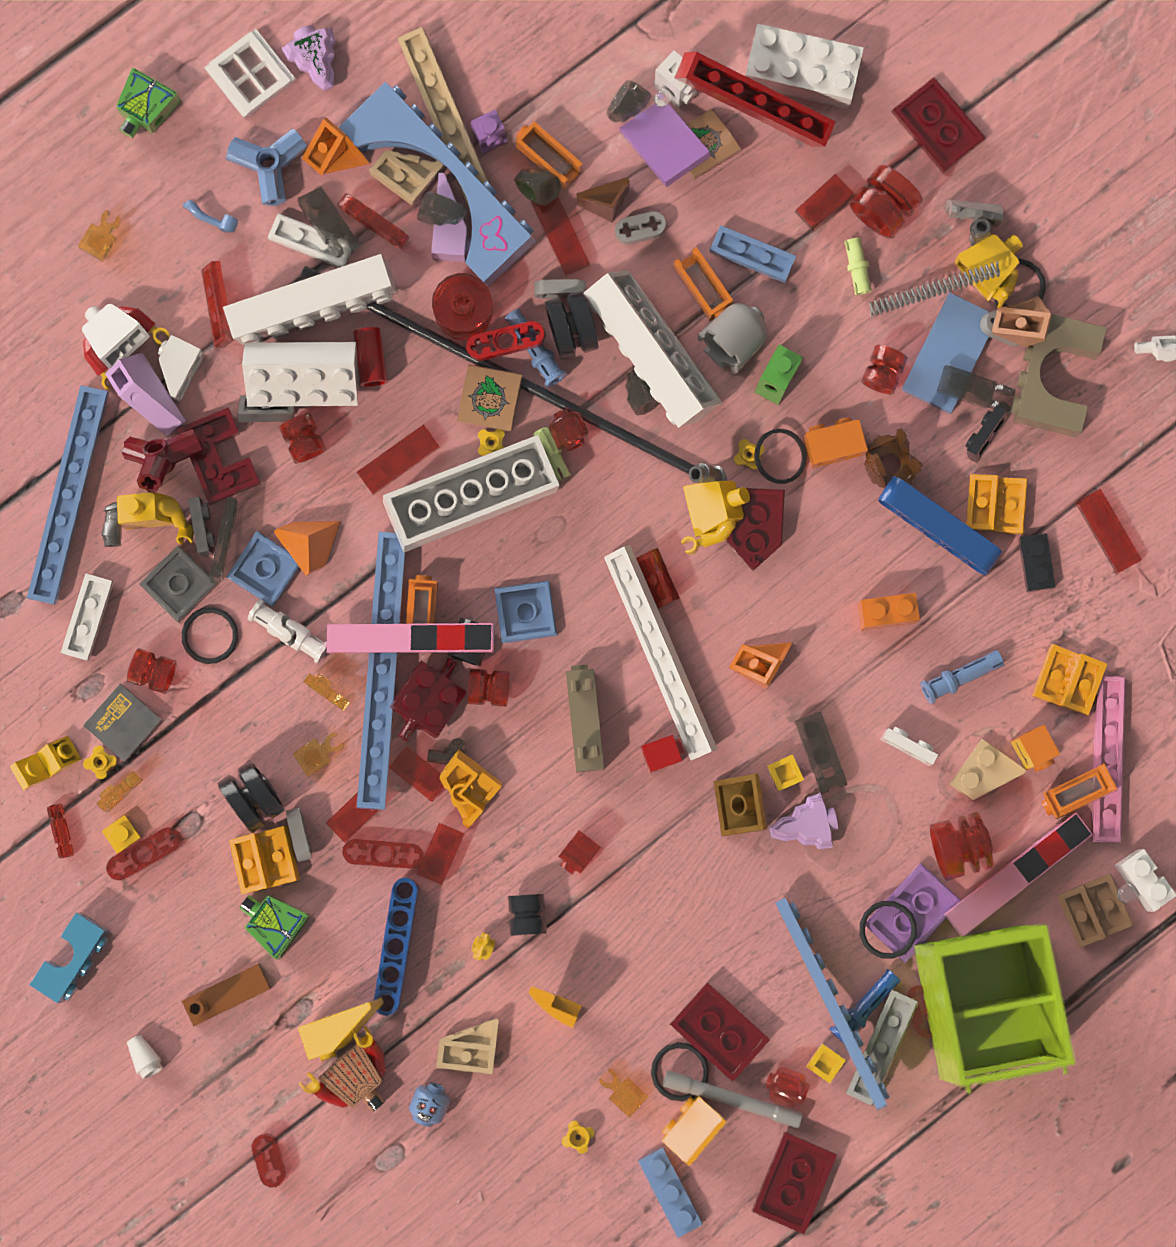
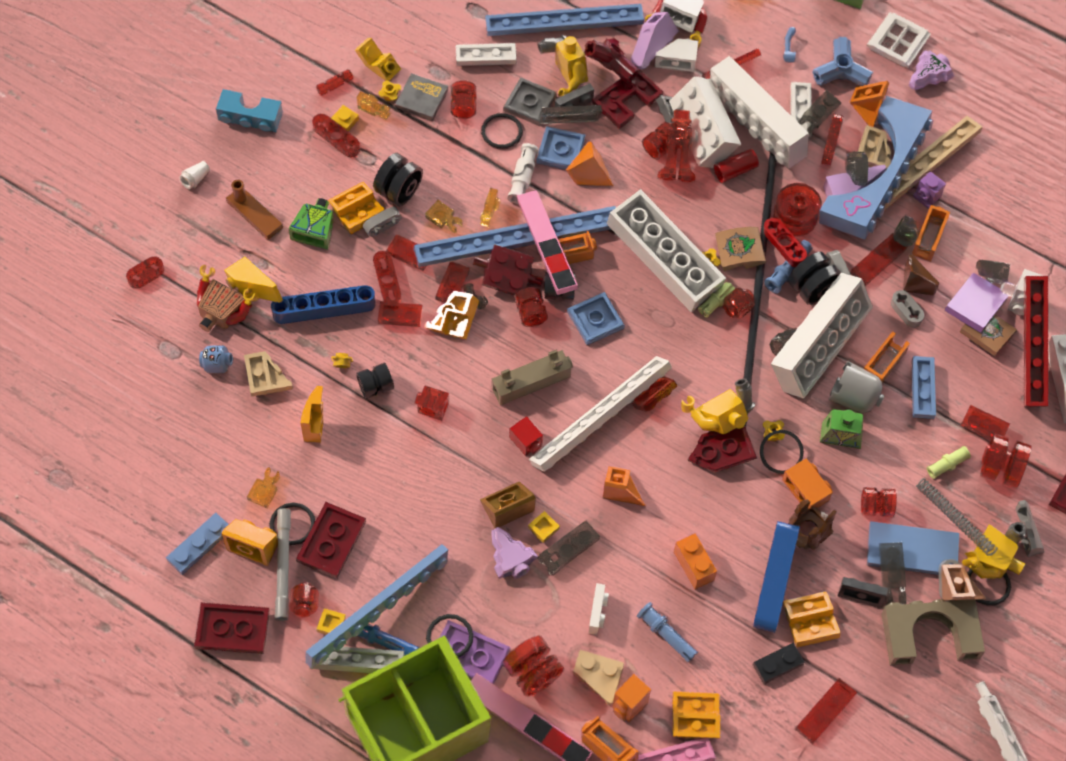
camera: 70 degrees right, 20 degrees down
clear red tile [357,424,440,495] -> none
yellow plate [562,1120,594,1154] -> none
none -> clear red piece [657,110,696,182]

